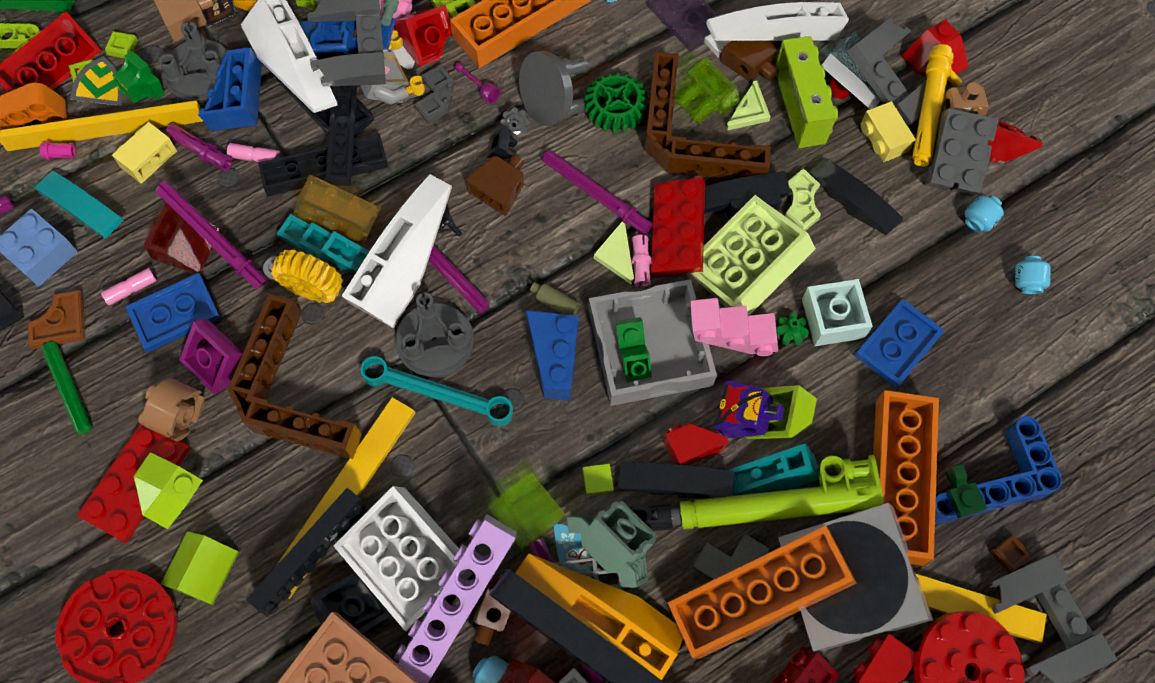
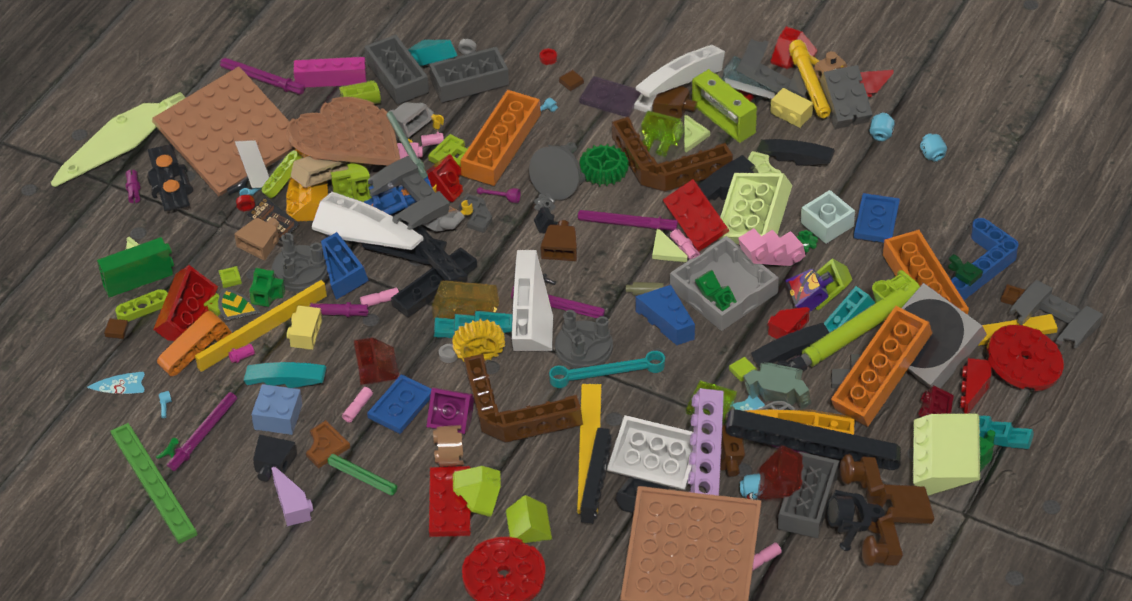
camera: 25 degrees left, 20 degrees down
magenta axle [156,181,267,290] -> none

